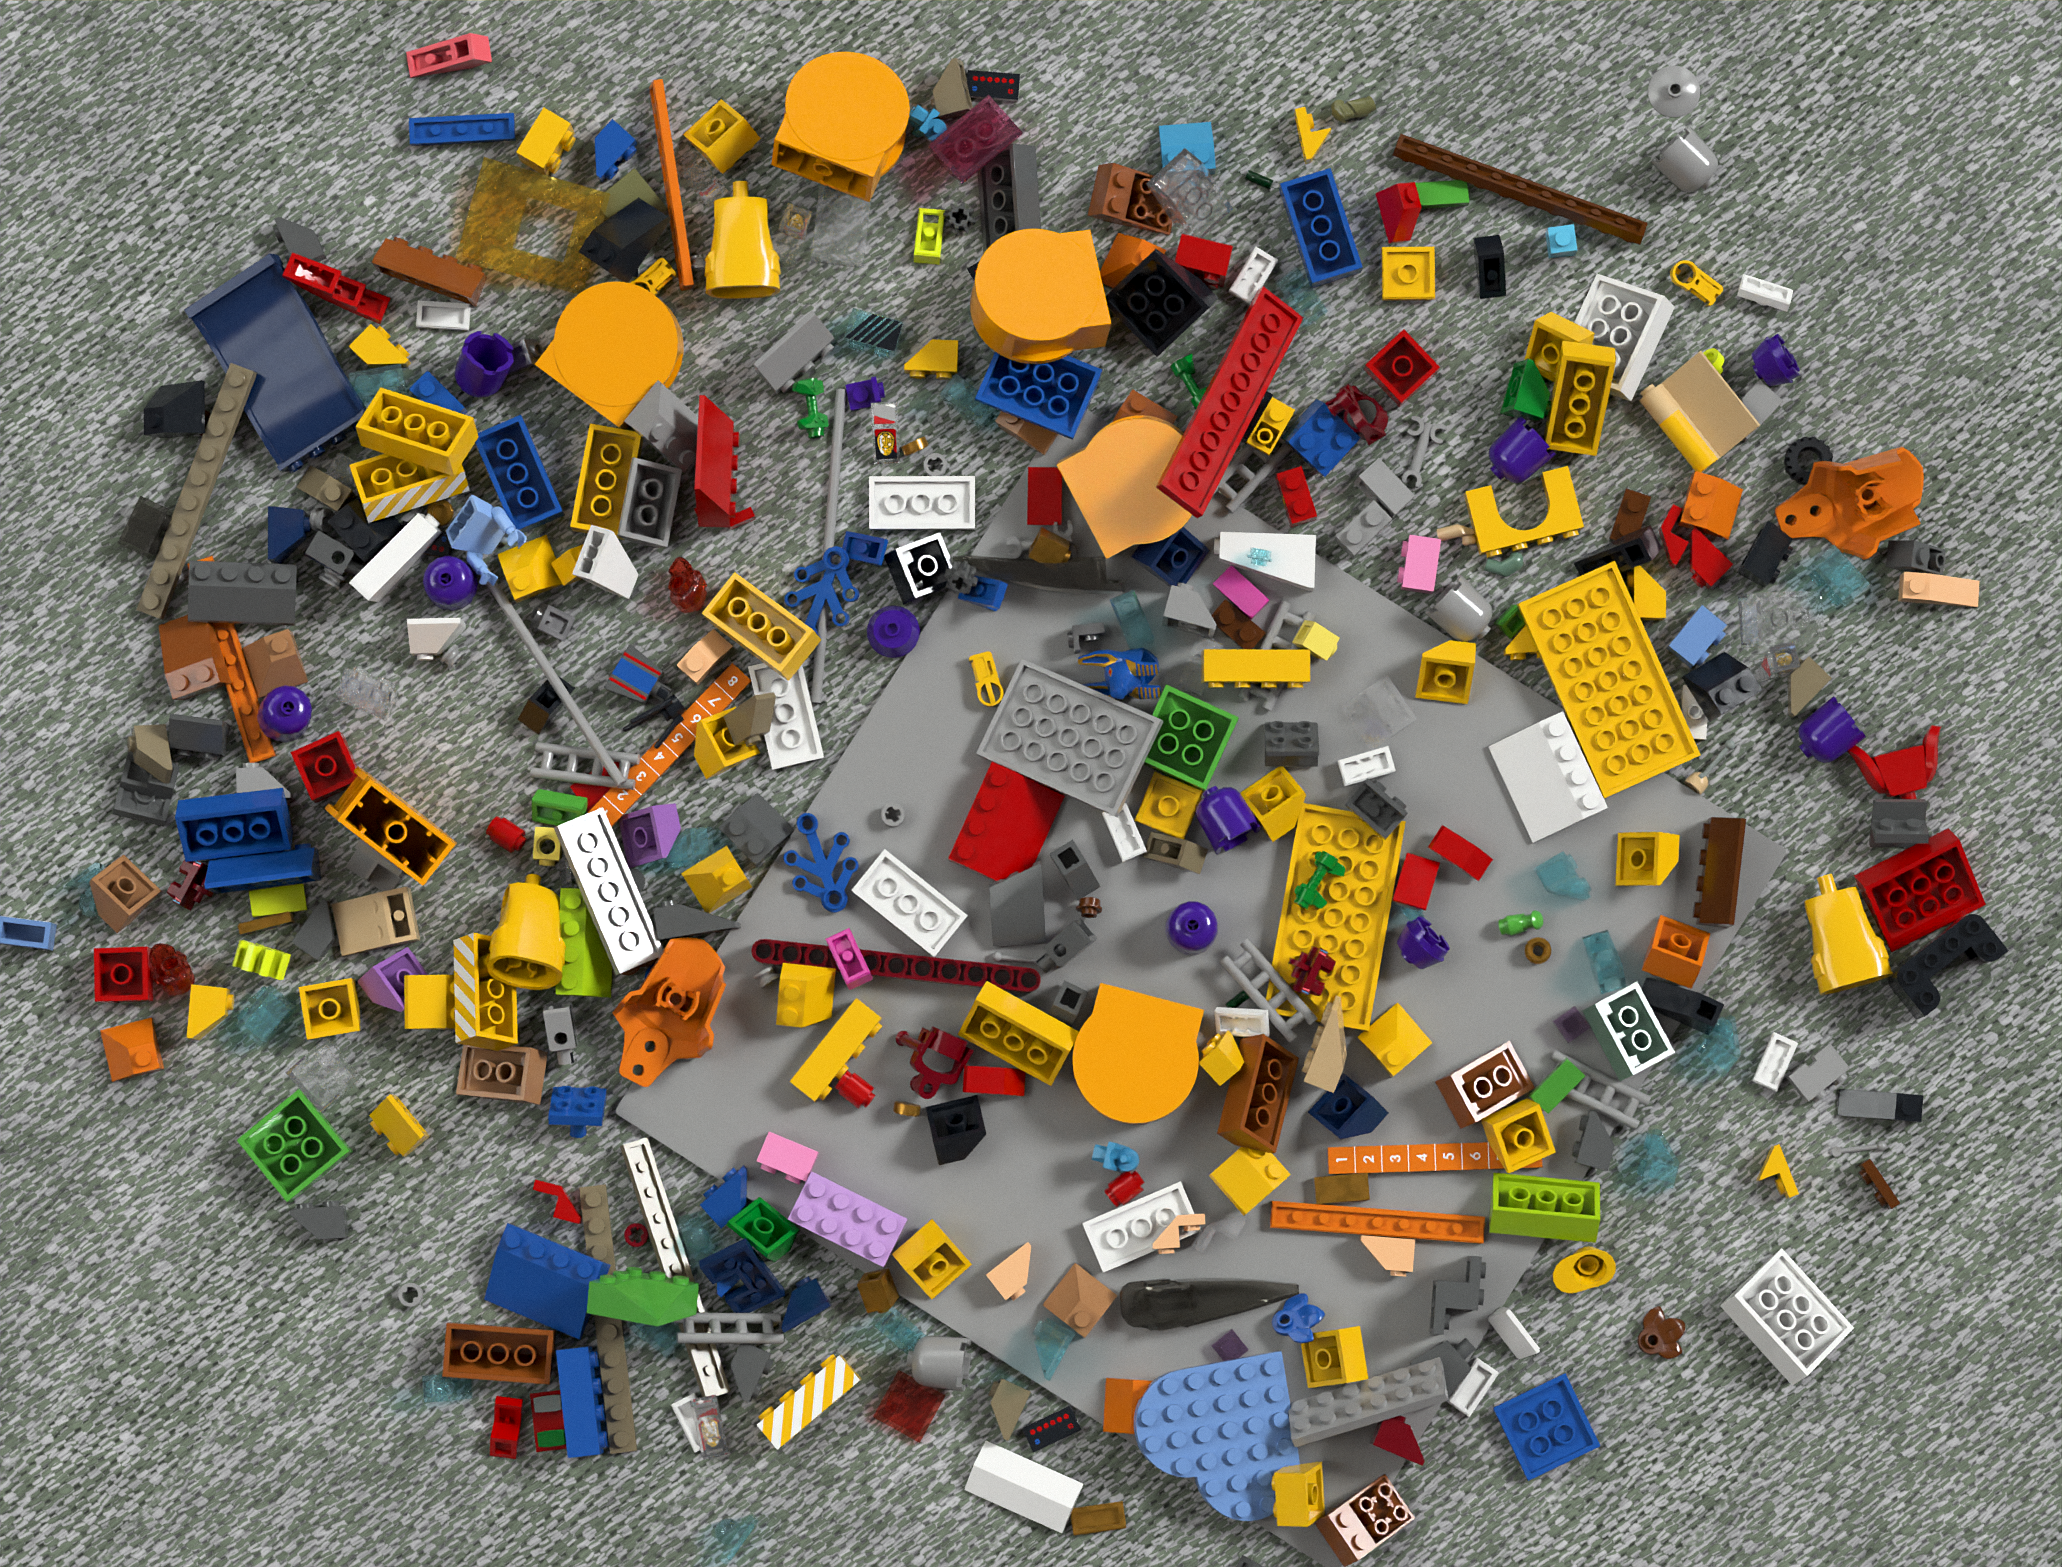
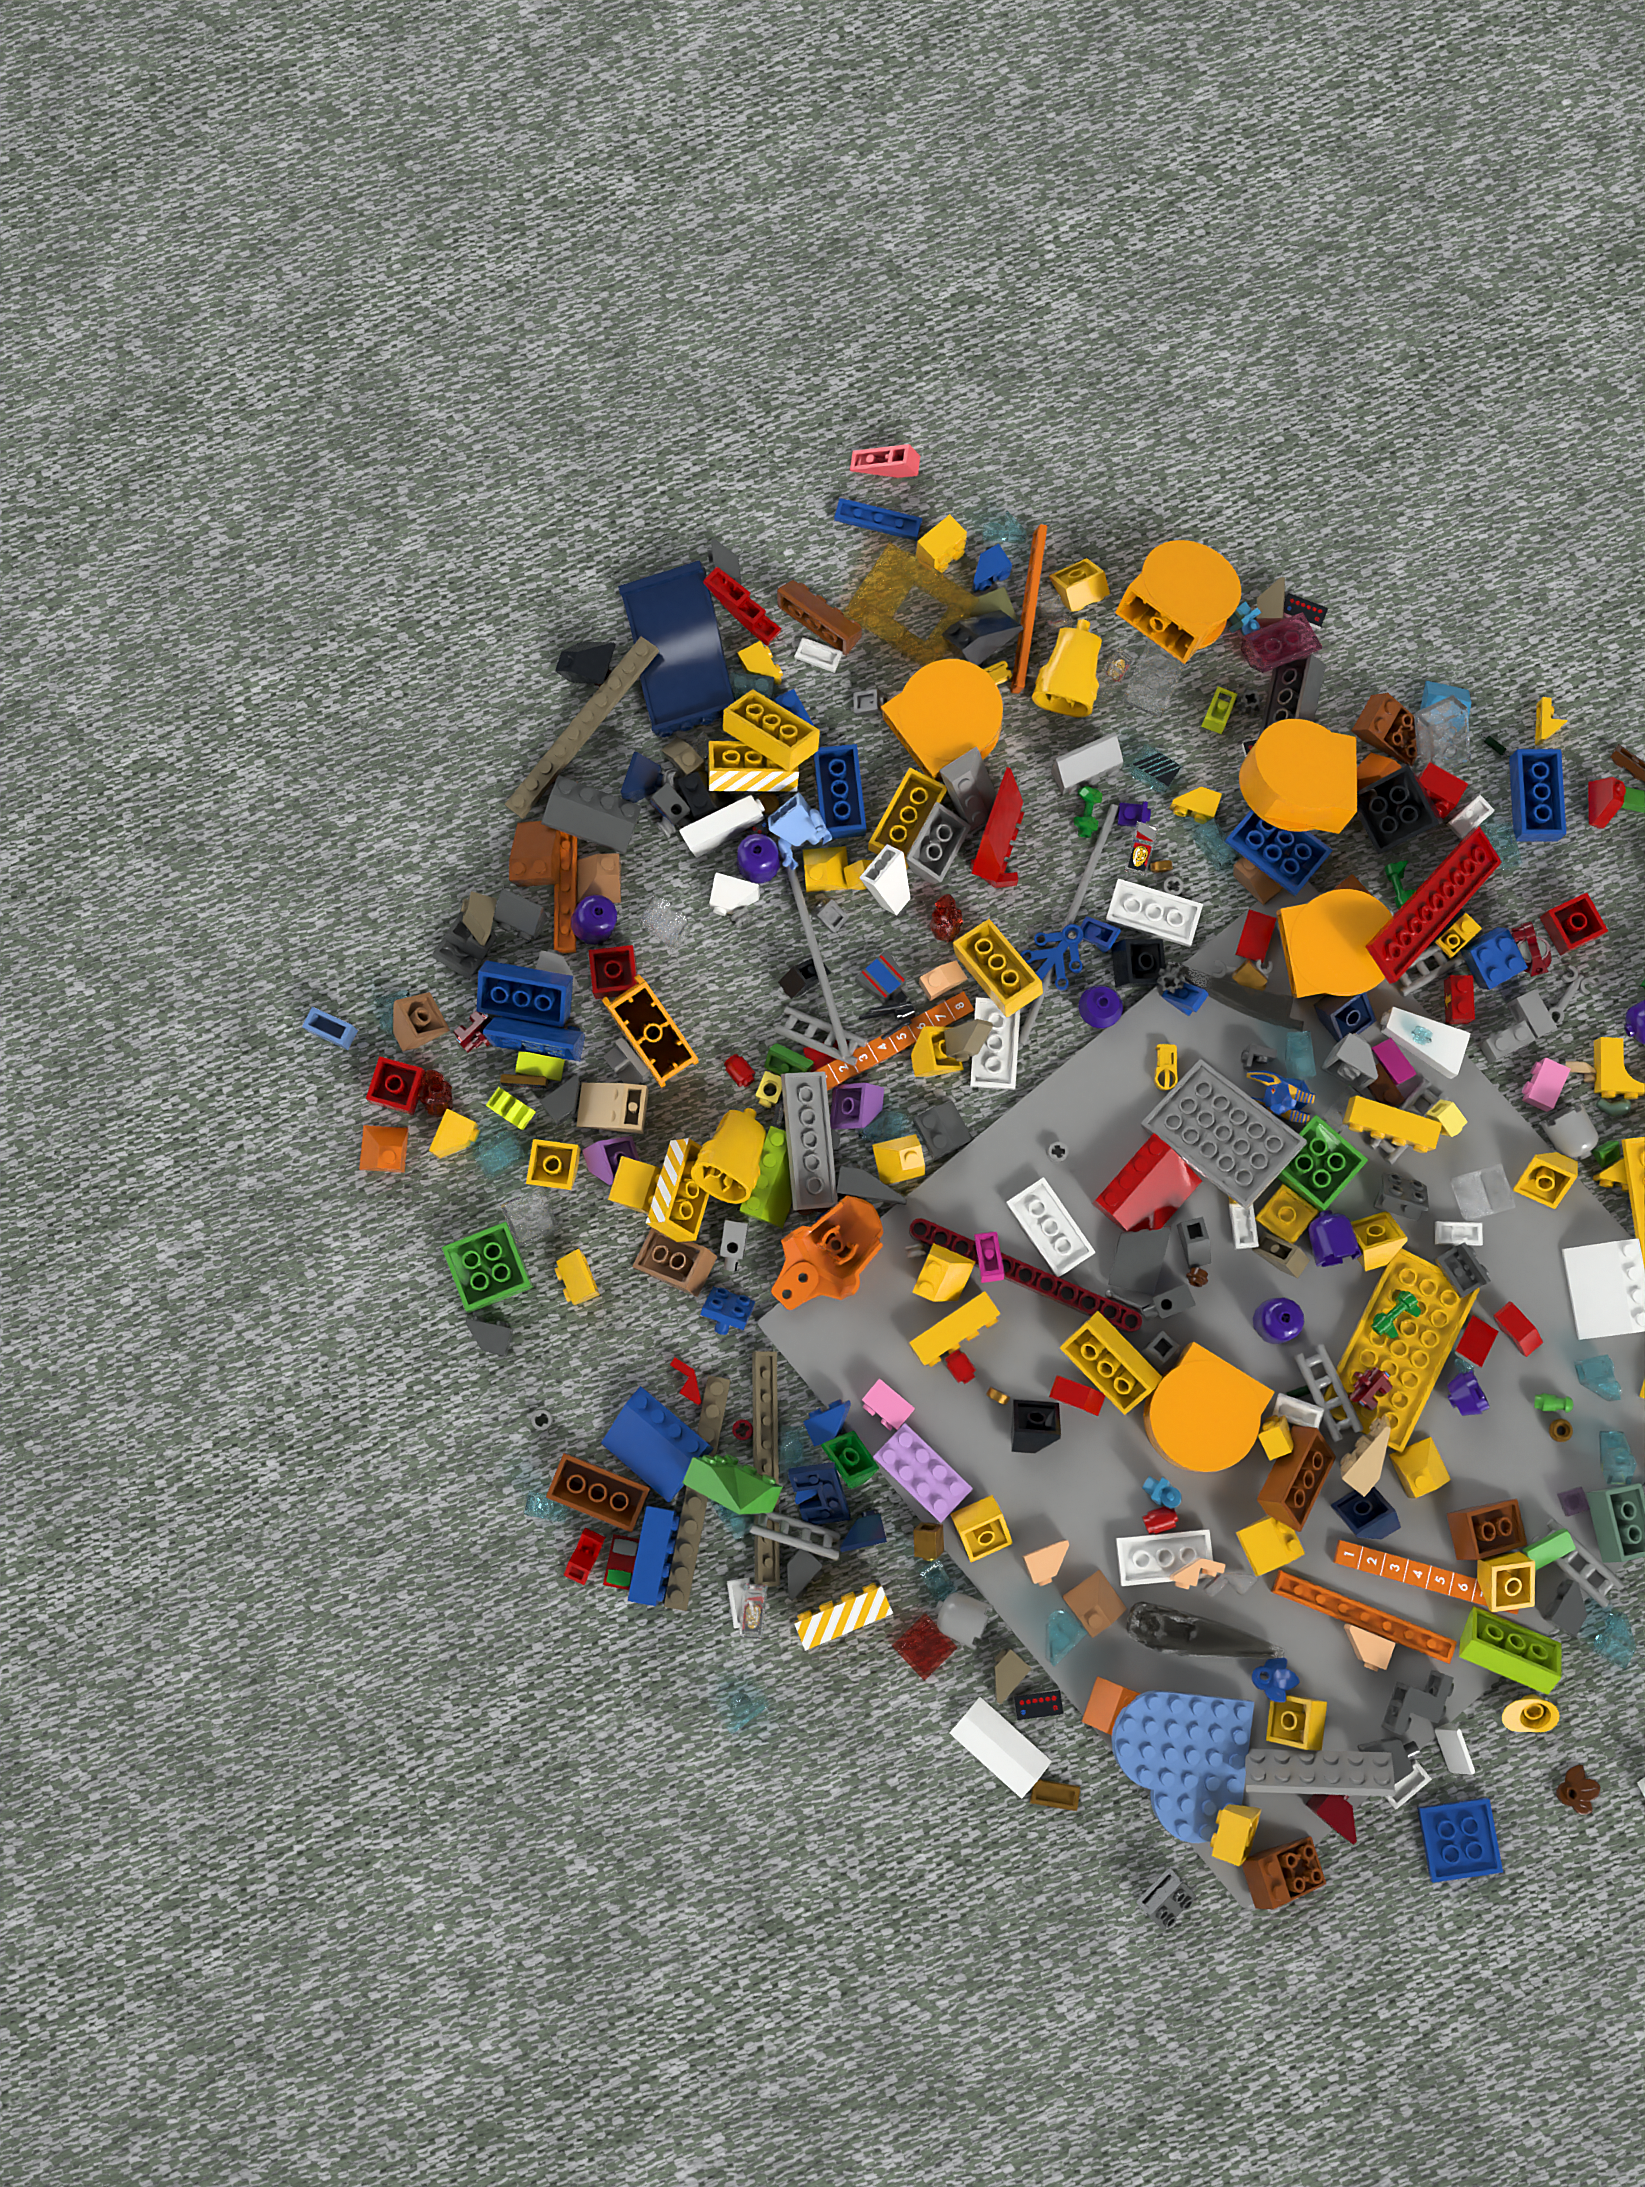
camera: 15 degrees right, 5 degrees down
clear smoke brick [117,496,172,560] -> none
dark purple cylinder [454,331,514,398] -> none
blue plant [783,813,859,912] -> none
dark red piece [895,1026,974,1099] -> none
clear purple plate [1211,1329,1249,1361] -> none
pearl gold tile [1314,1173,1370,1204] -> none
olive arm [1331,96,1376,123] -> none
yellow plate [1381,247,1435,301] -> none
none -> clear light blue slope [982,510,1026,543]

